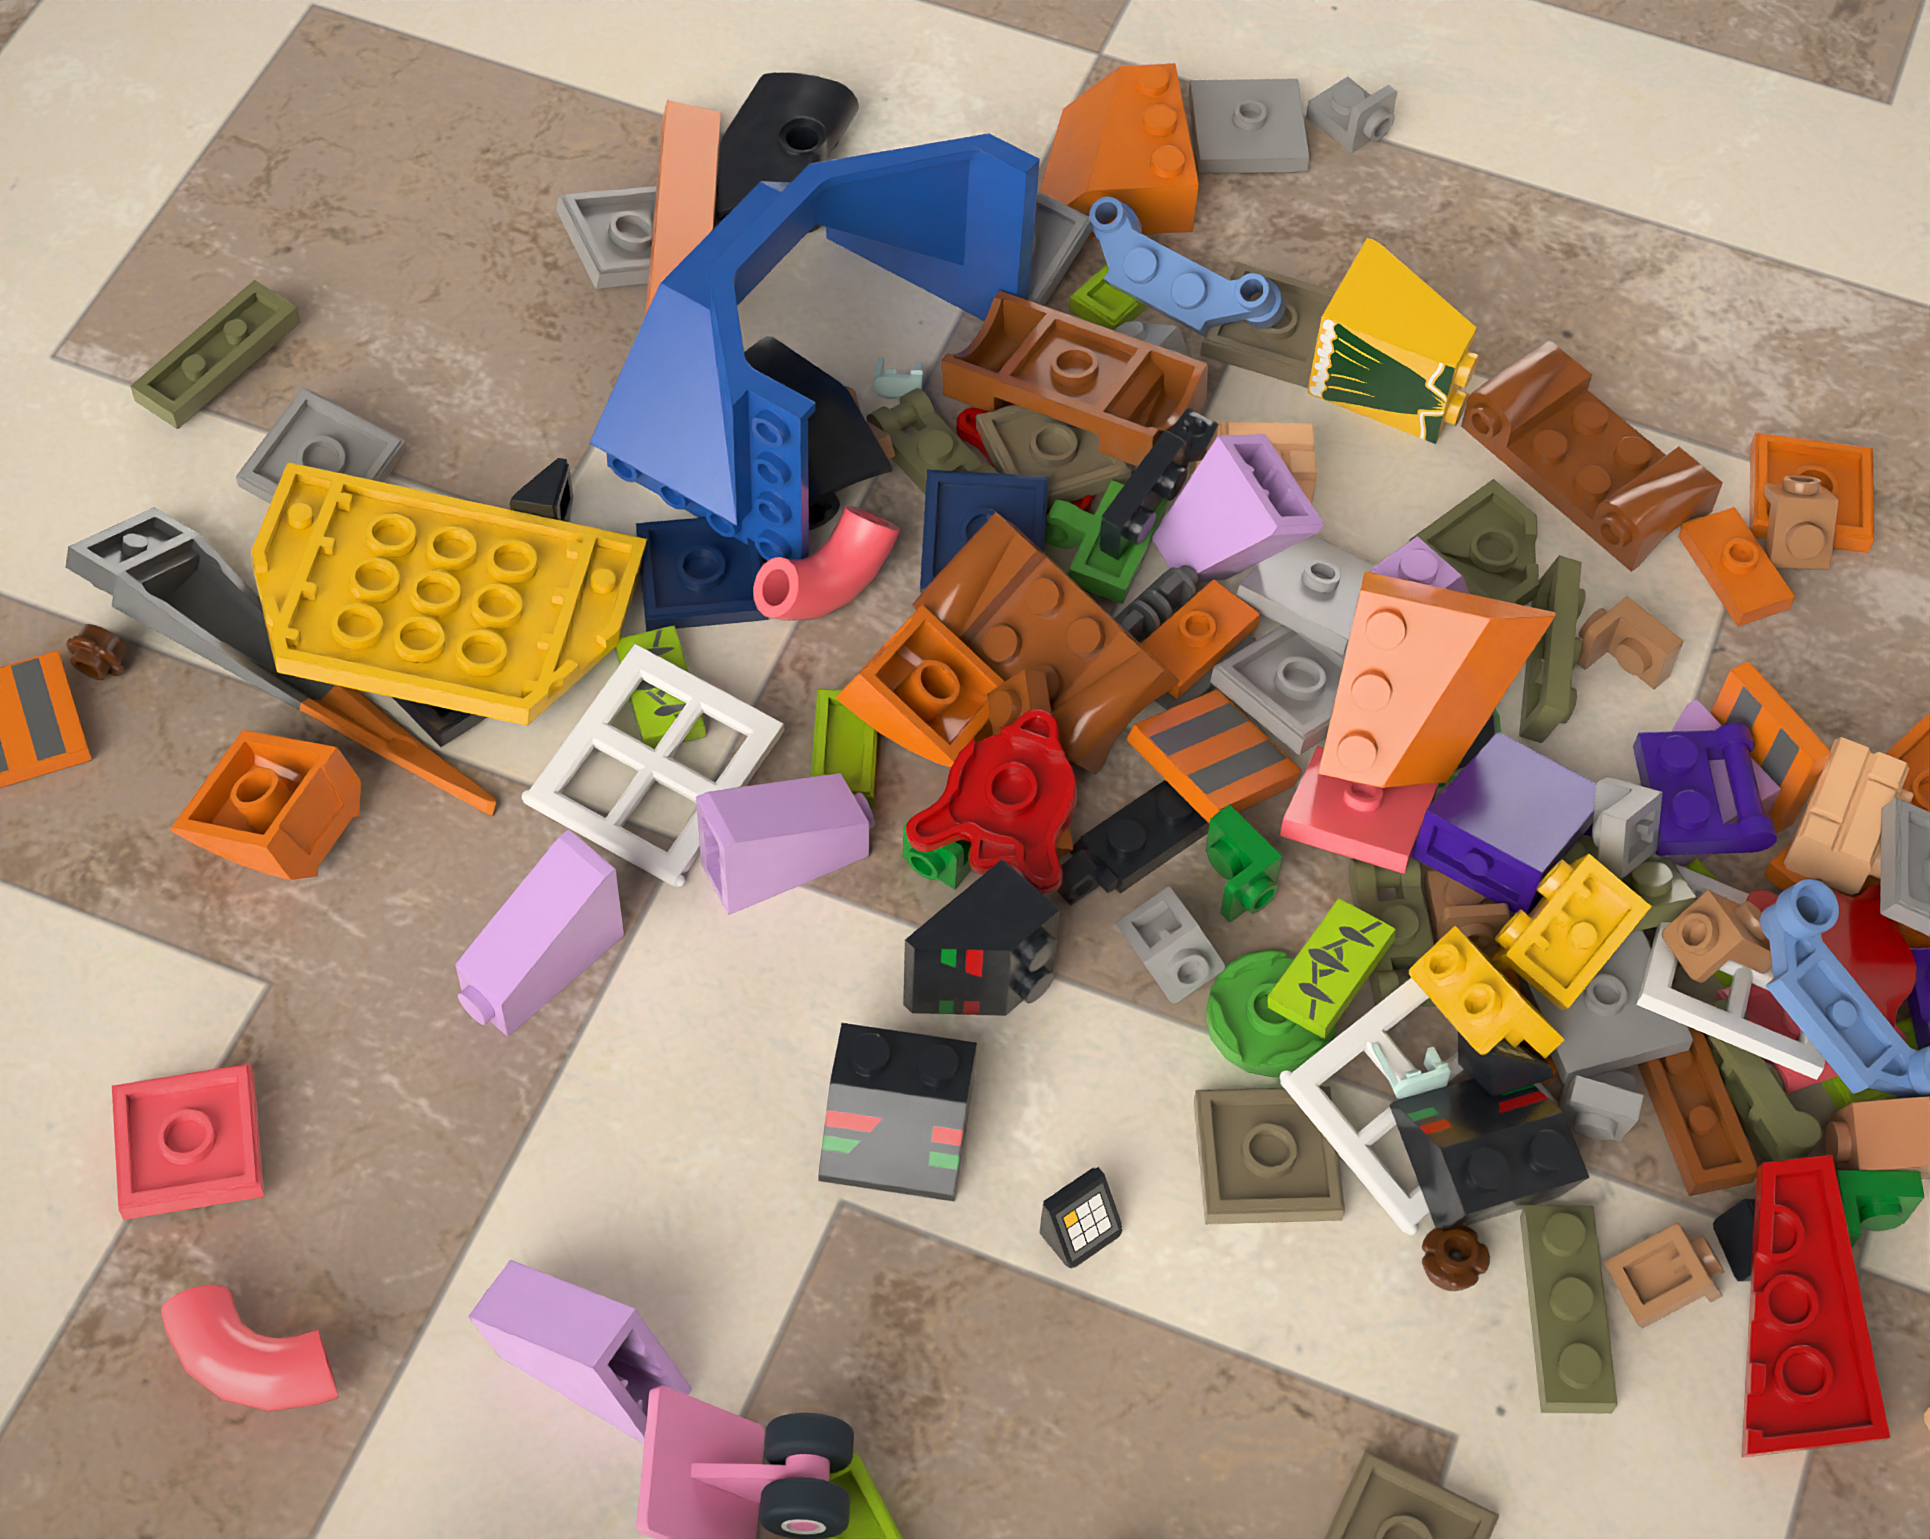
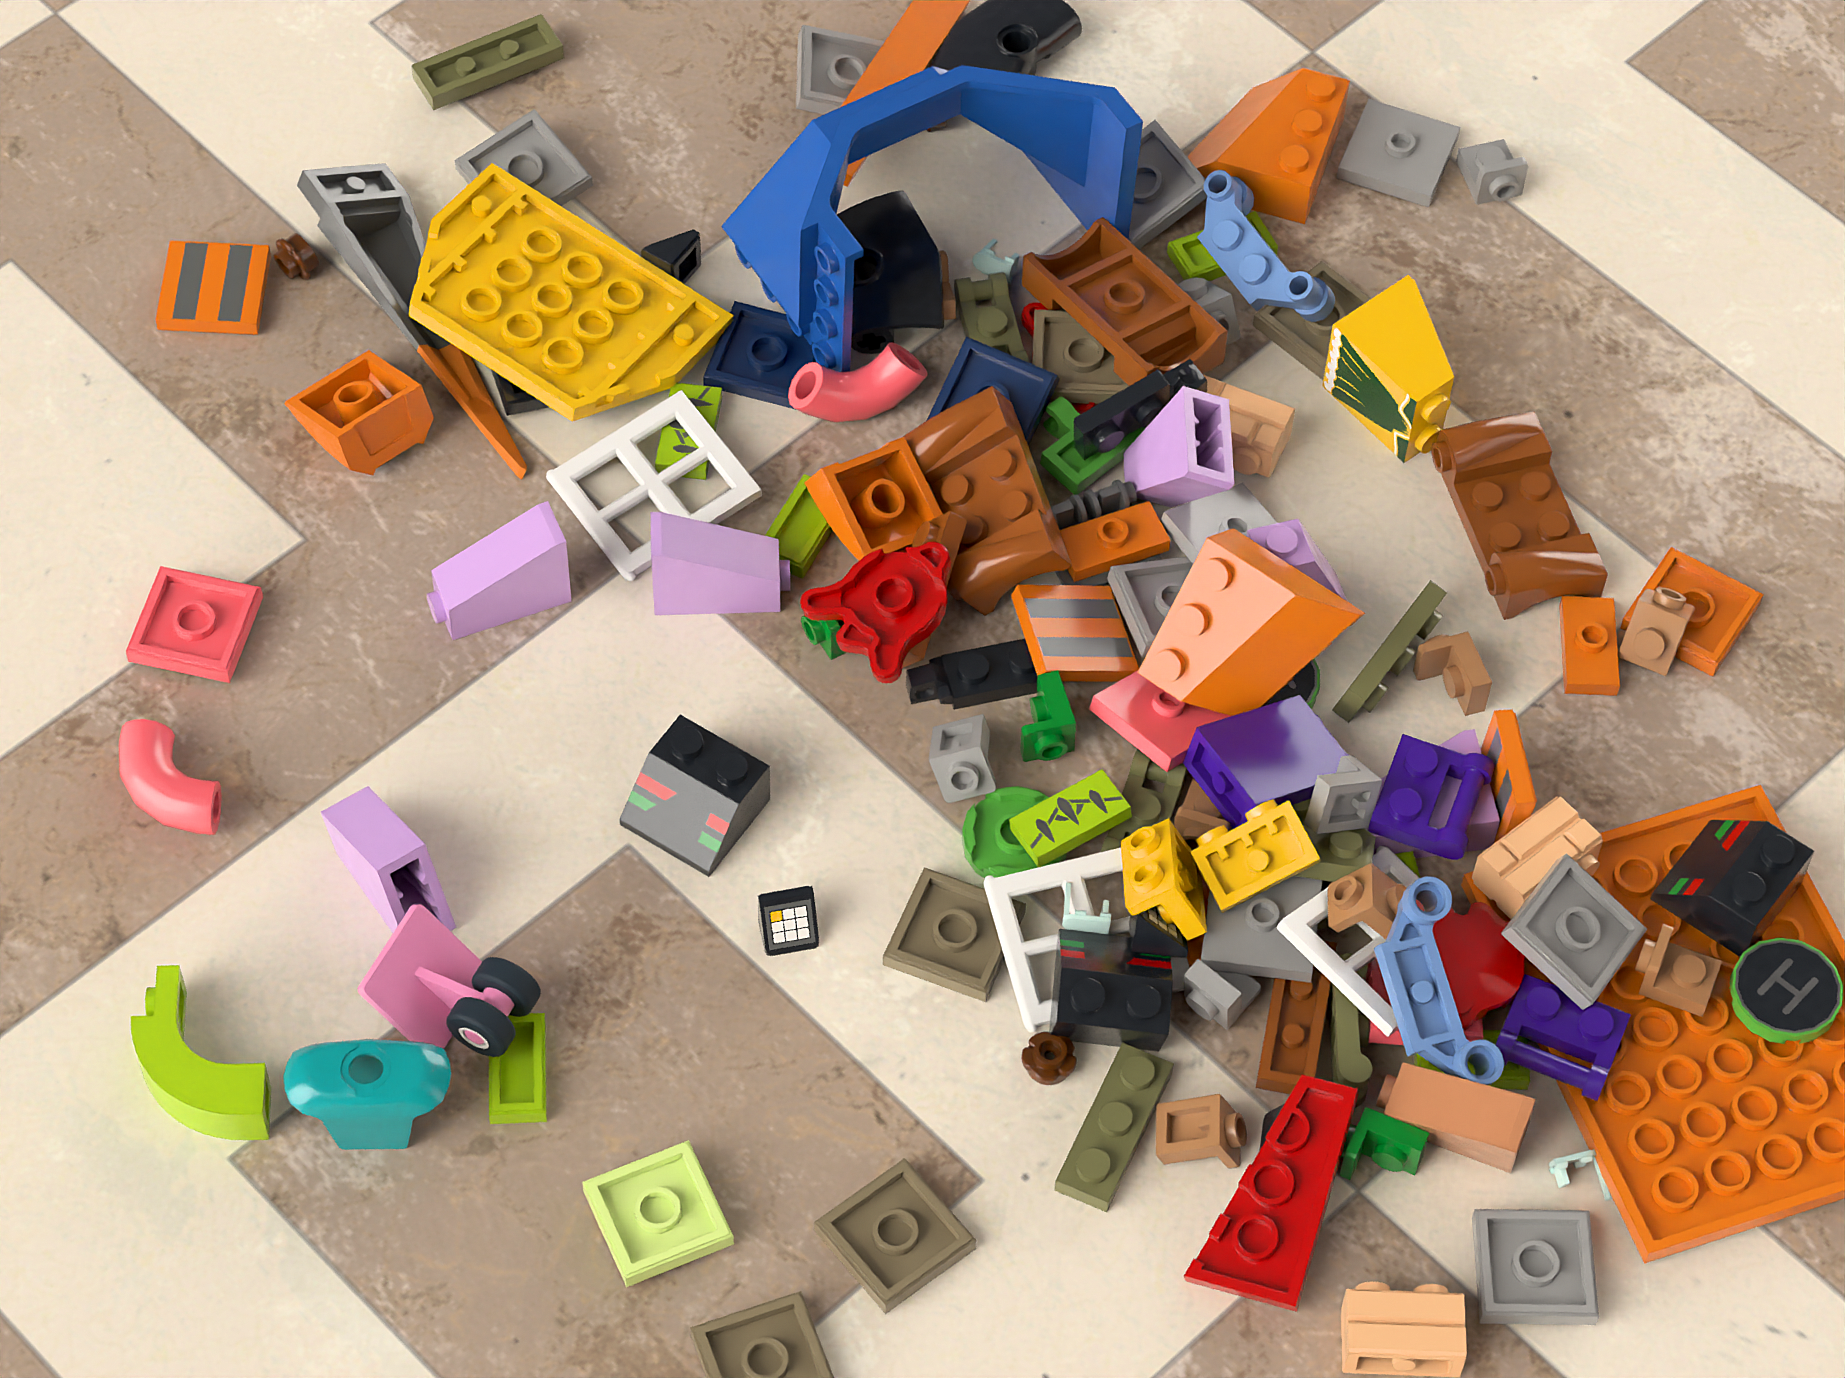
camera: 25 degrees right, 0 degrees up
black slope [903,859,1060,1016] -> none
olive plate [1409,479,1539,606] -> none

